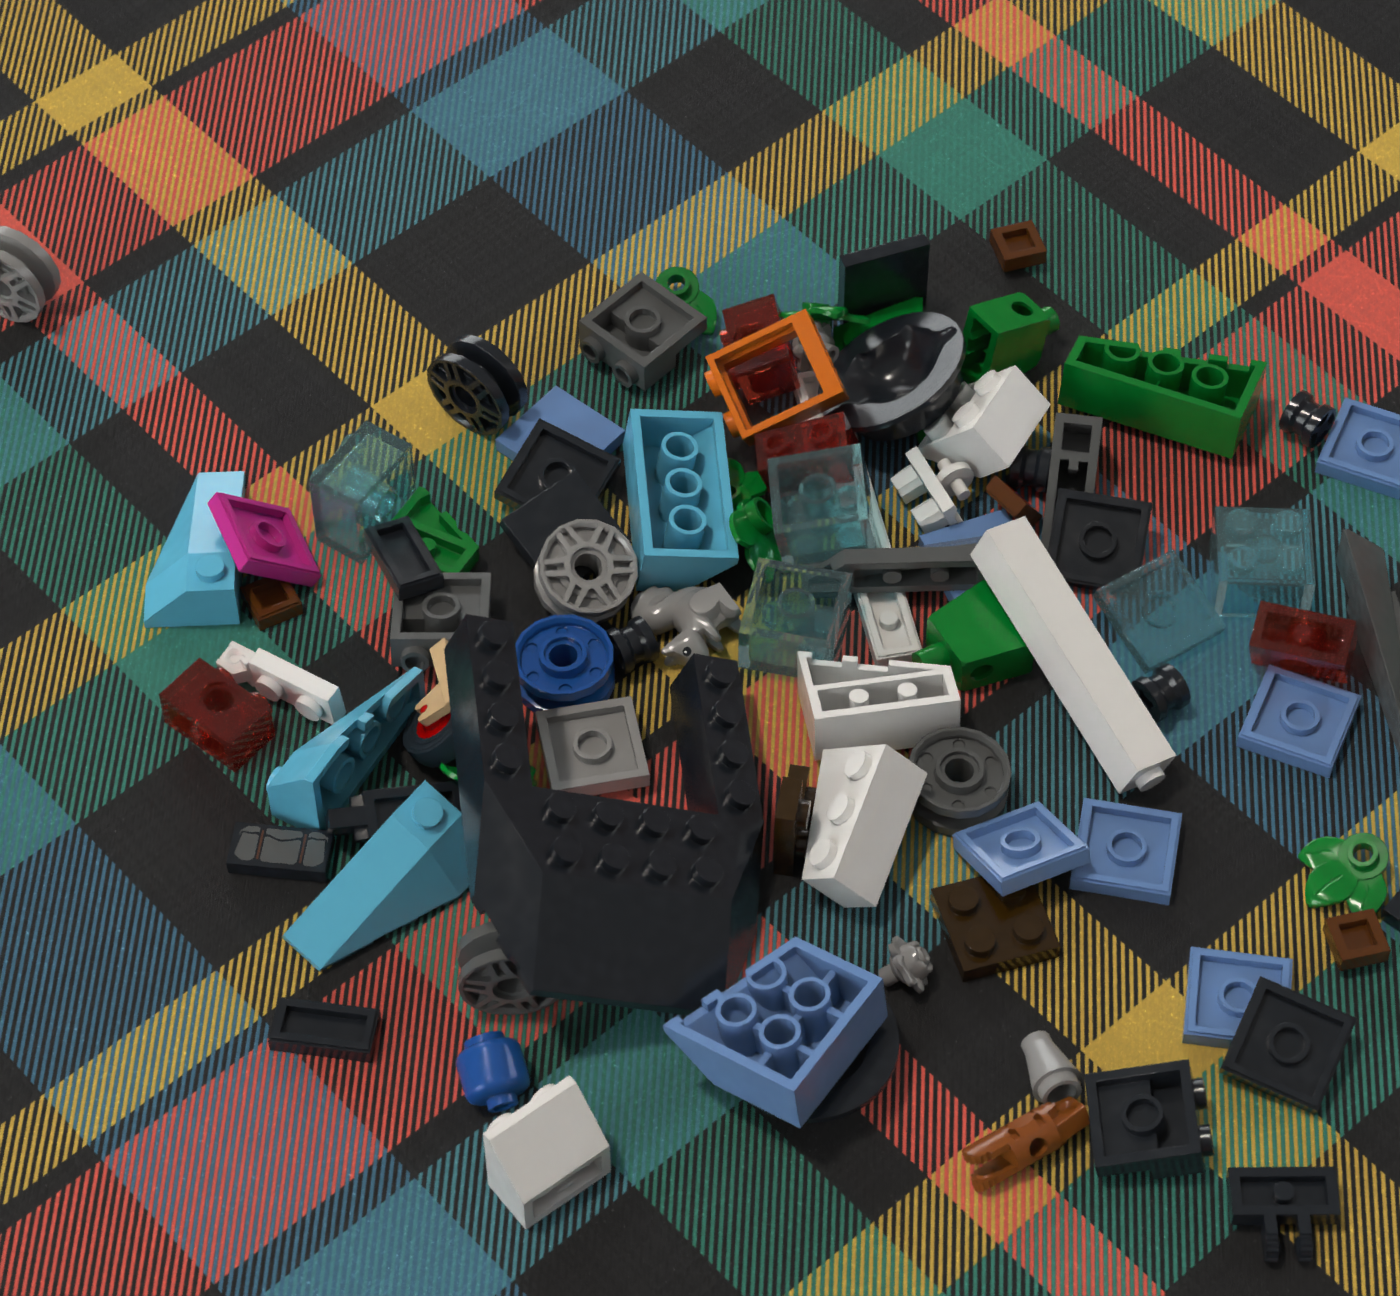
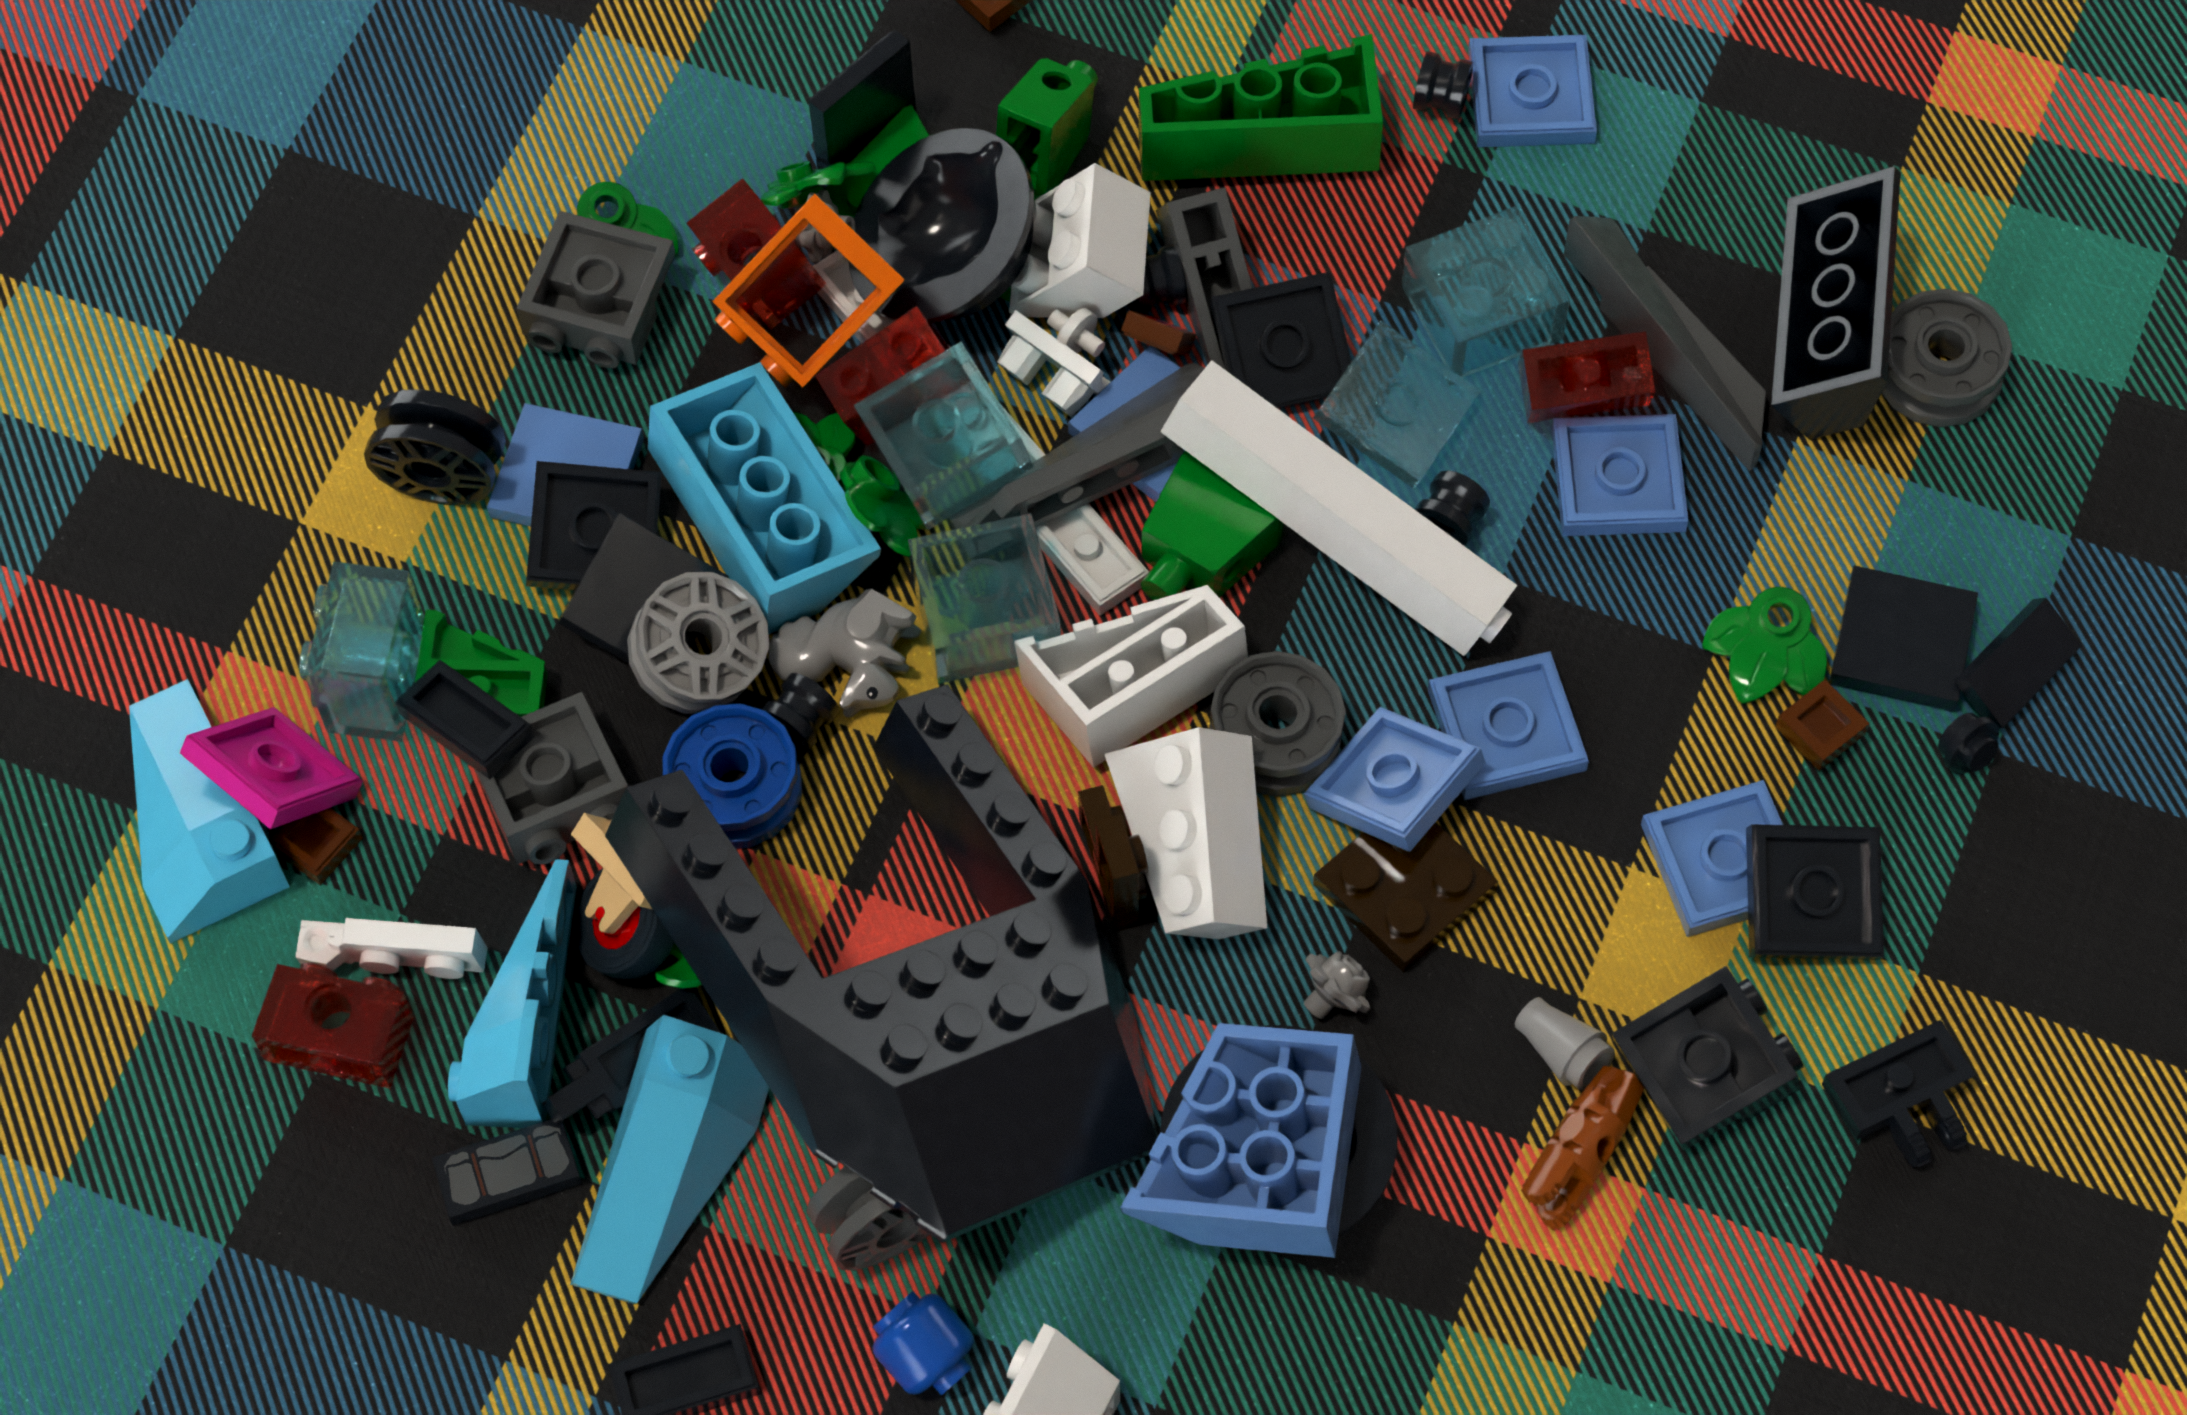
camera: 25 degrees left, 10 degrees up
light grey plate [535,696,650,795] -> none

